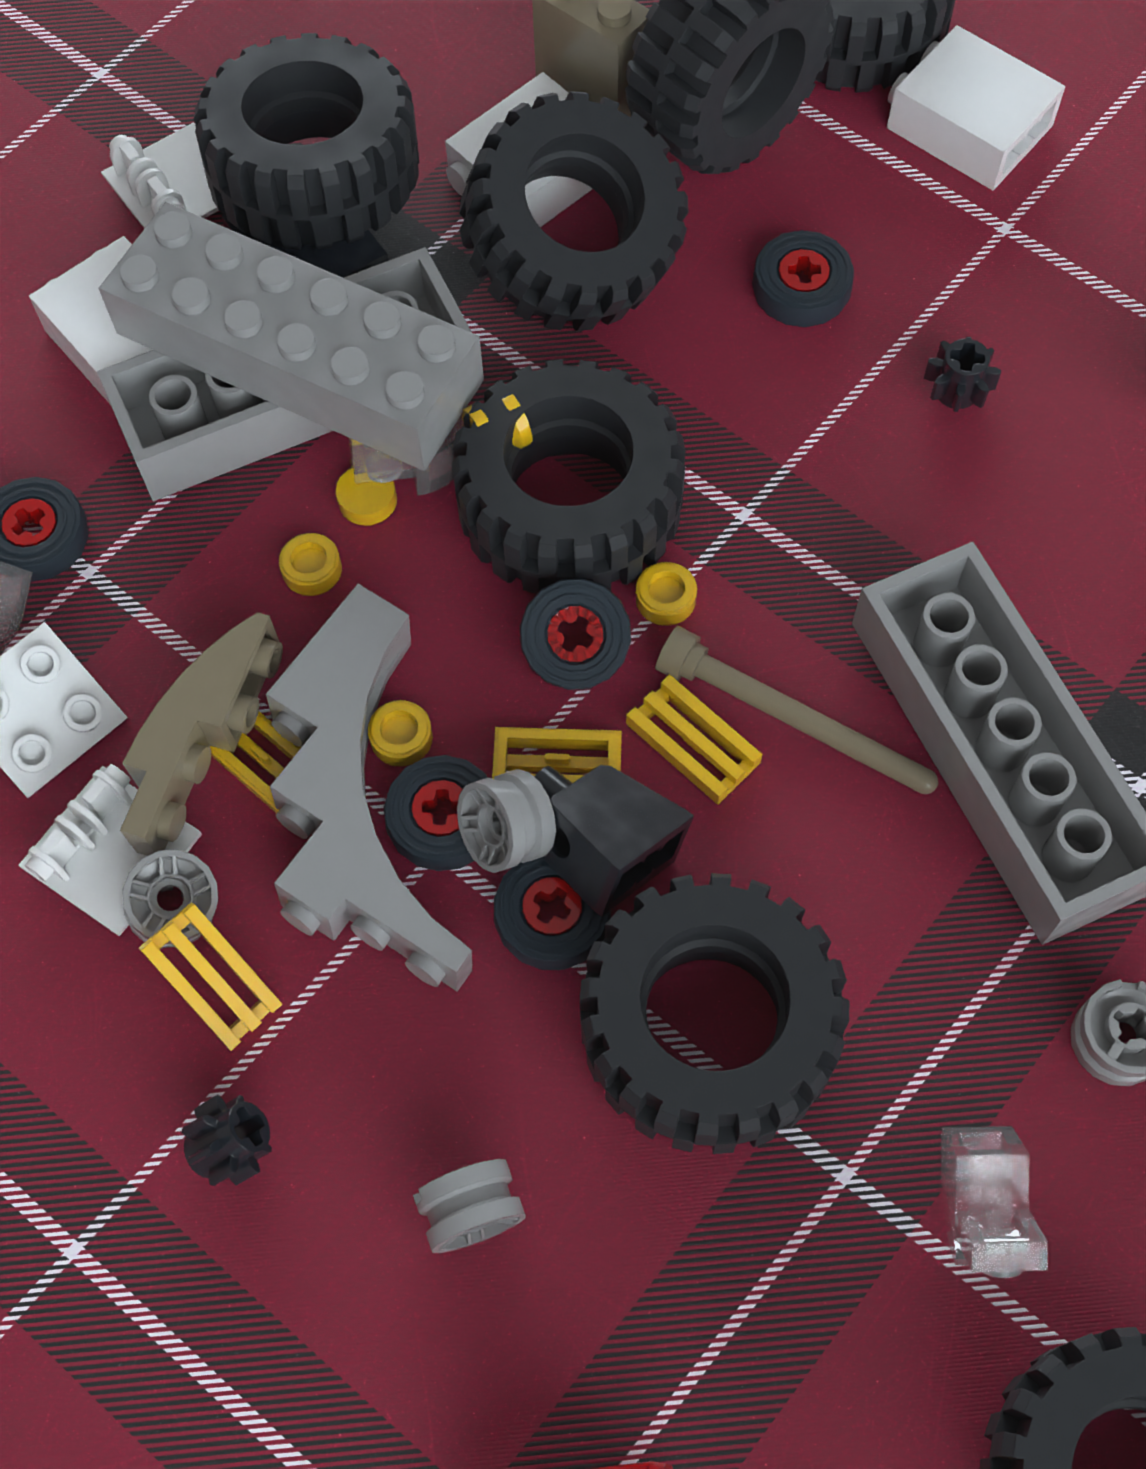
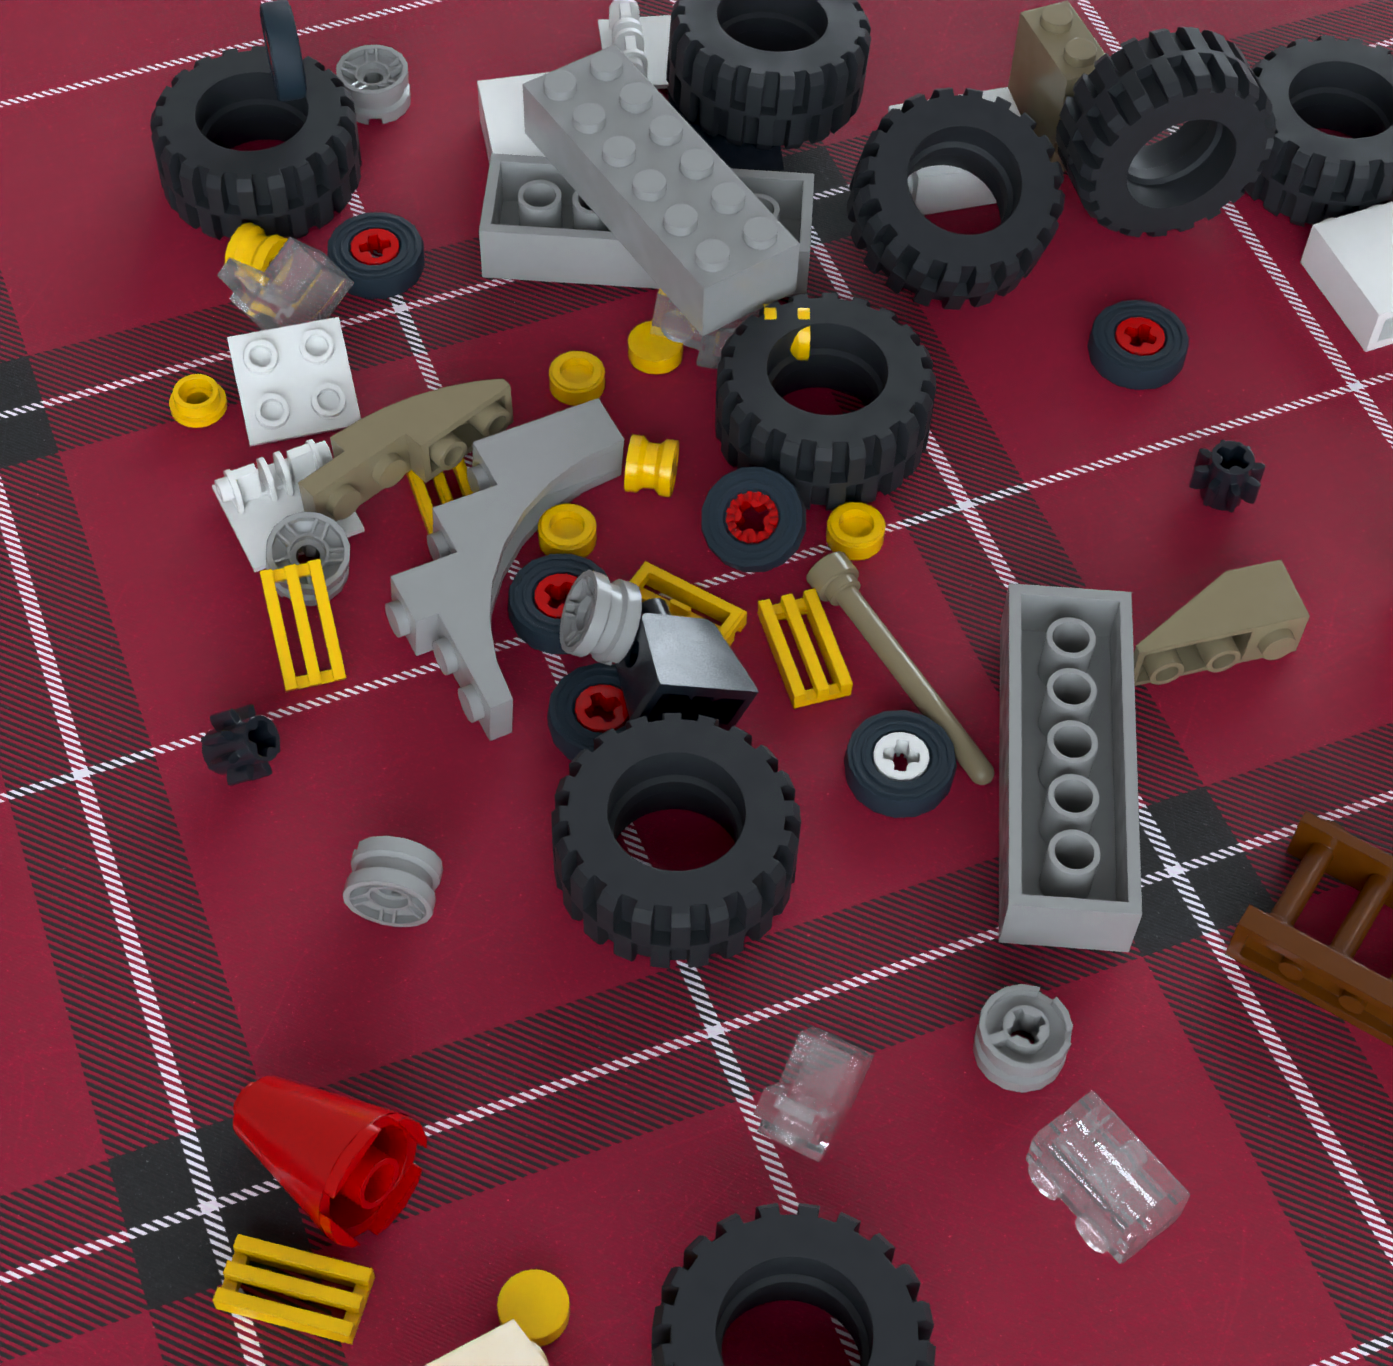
camera: 25 degrees right, 10 degrees down
none -> yellow wheel [624,434,679,497]
none -> black bush [844,710,957,818]
none -> dark tan slope [1134,560,1310,686]

